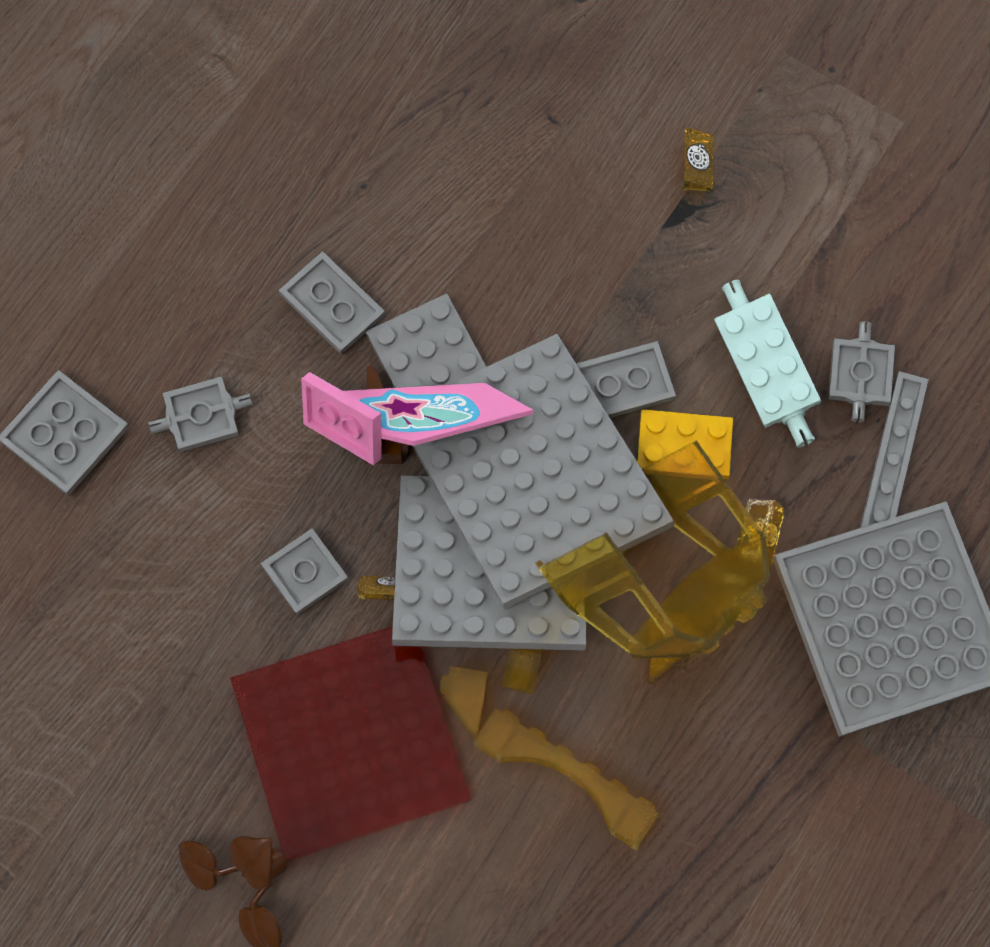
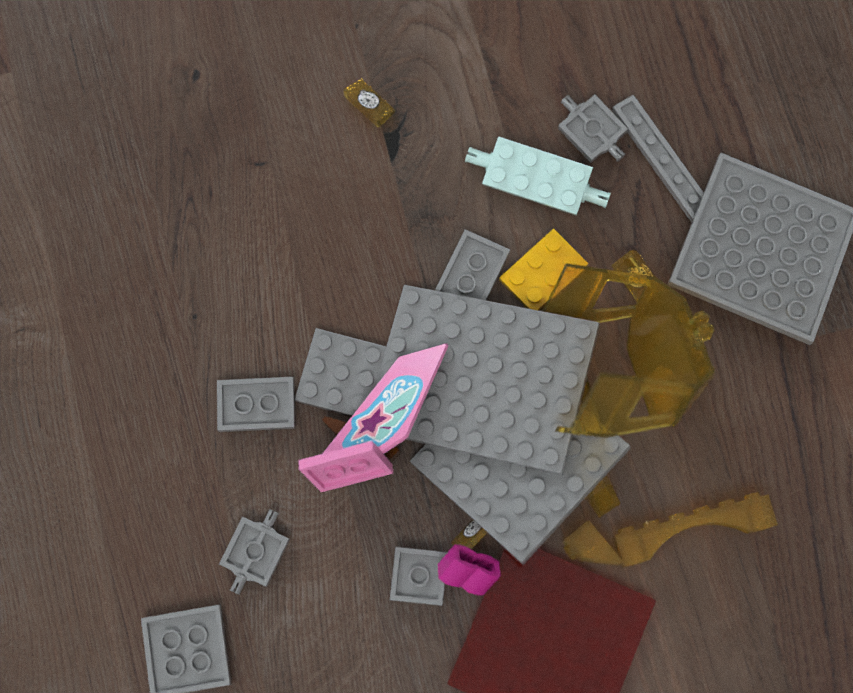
camera: 40 degrees left, 5 degrees up
none -> dark pink brick [438,545,501,595]

